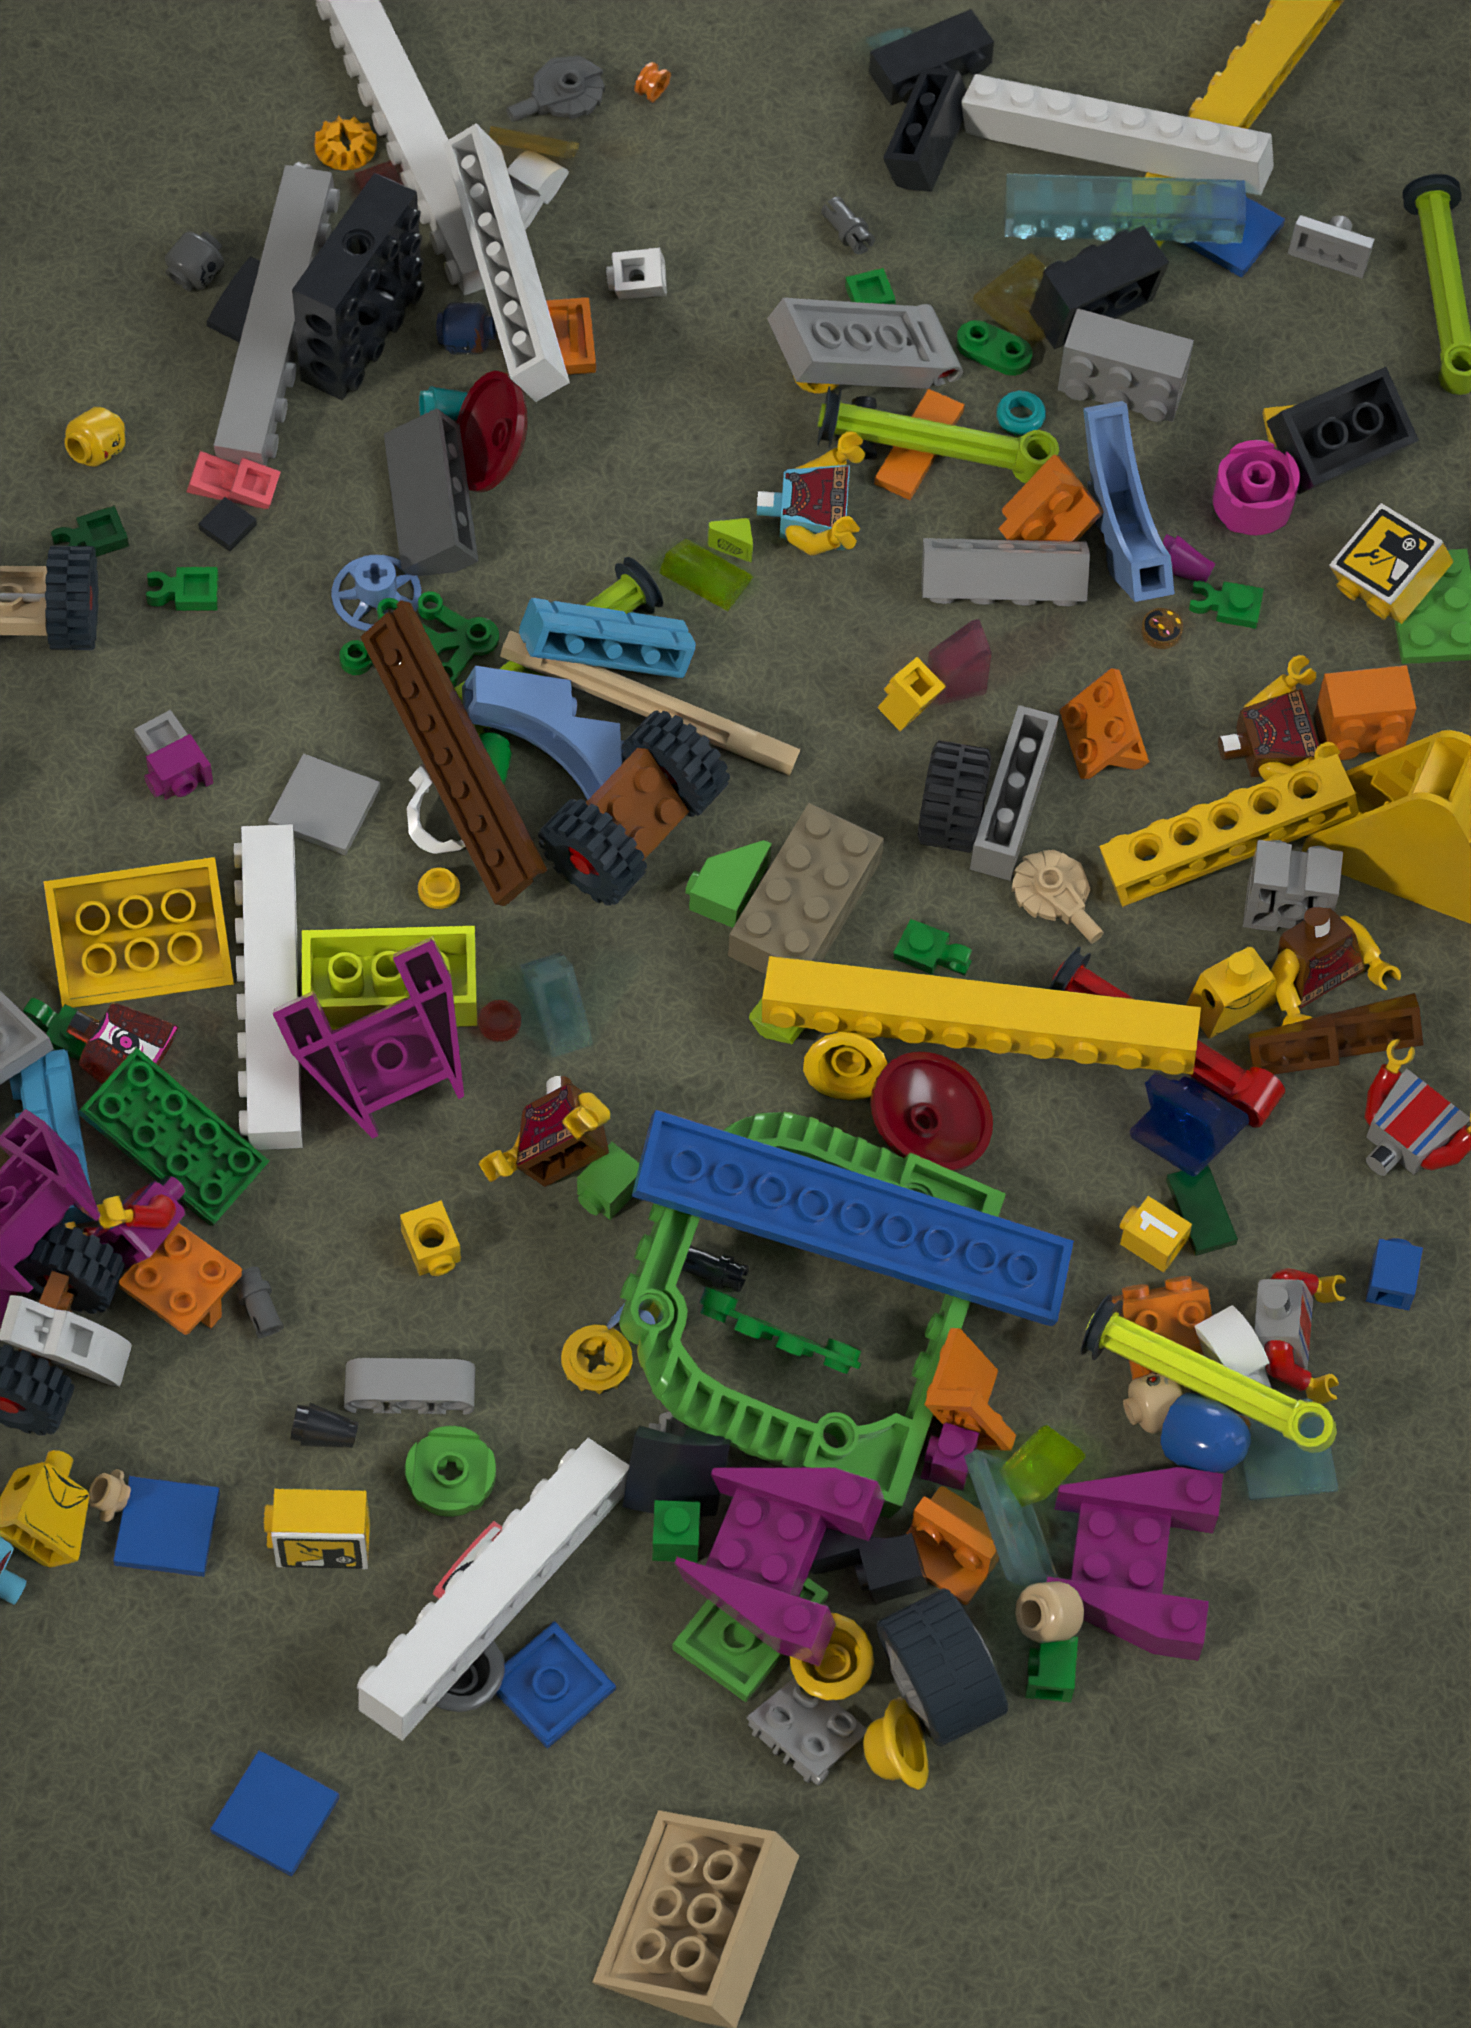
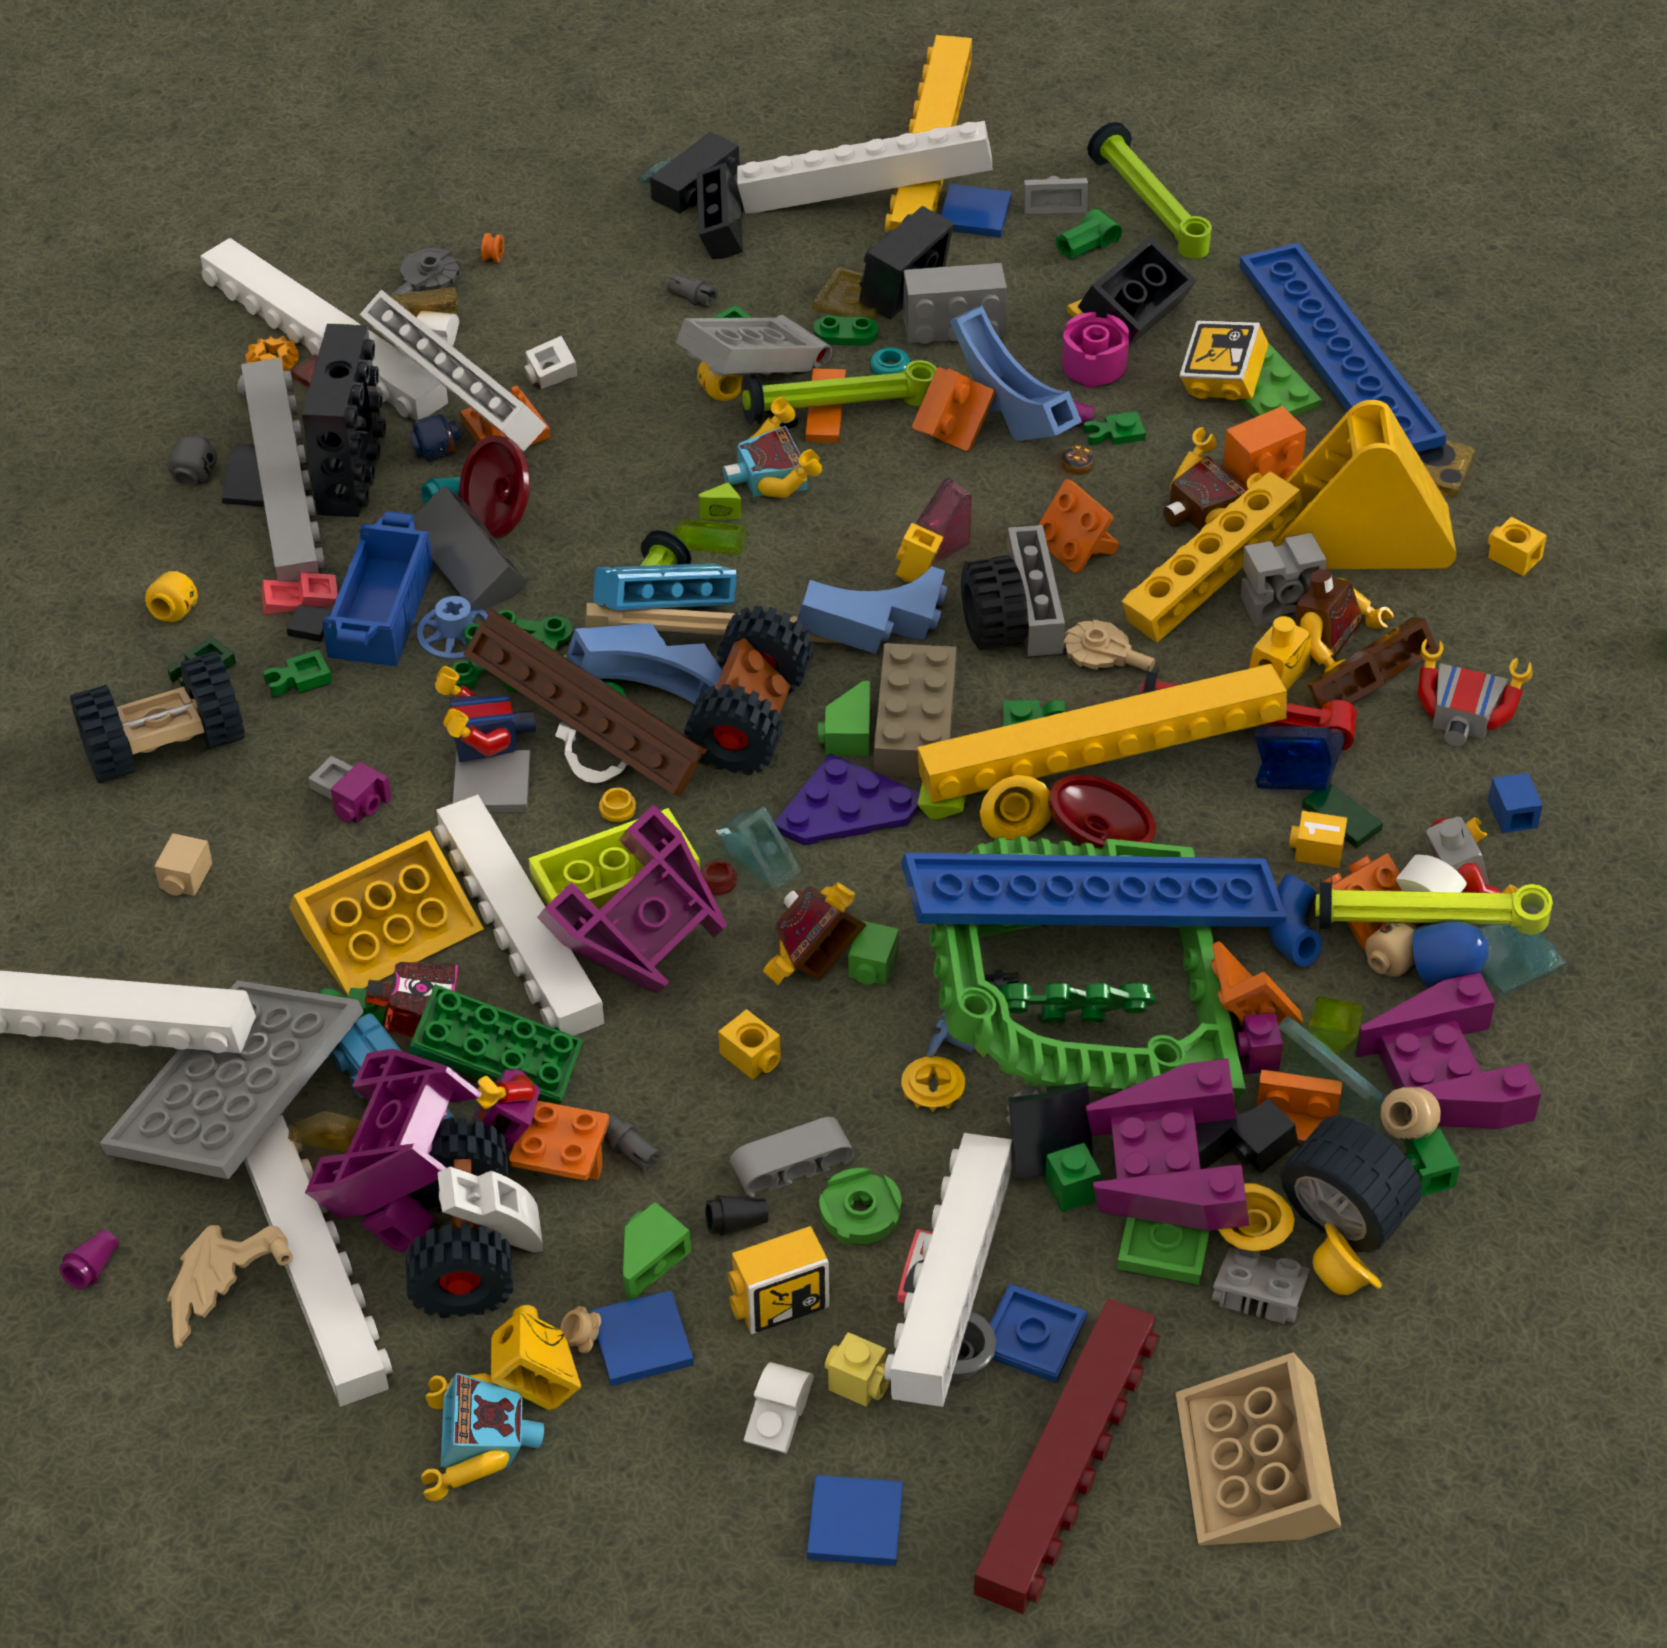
camera: 20 degrees left, 15 degrees down
light grey brick [921,538,1090,606] -> none
clear light blue brick [1004,174,1246,244] -> none
none -> blue container [323,511,434,666]
none -> torso [435,666,536,762]
none -> bright green slope [623,1202,691,1300]
none -> white brick [743,1362,814,1454]
none -> dark purple plate [772,753,920,846]
none -> medium blue arch [797,566,947,654]
none -> light yellow brick [825,1332,890,1407]
none -> dark red brick [974,1298,1159,1614]
none -> green piece [1056,209,1123,259]
none -> blue cylinder [1267,873,1322,967]

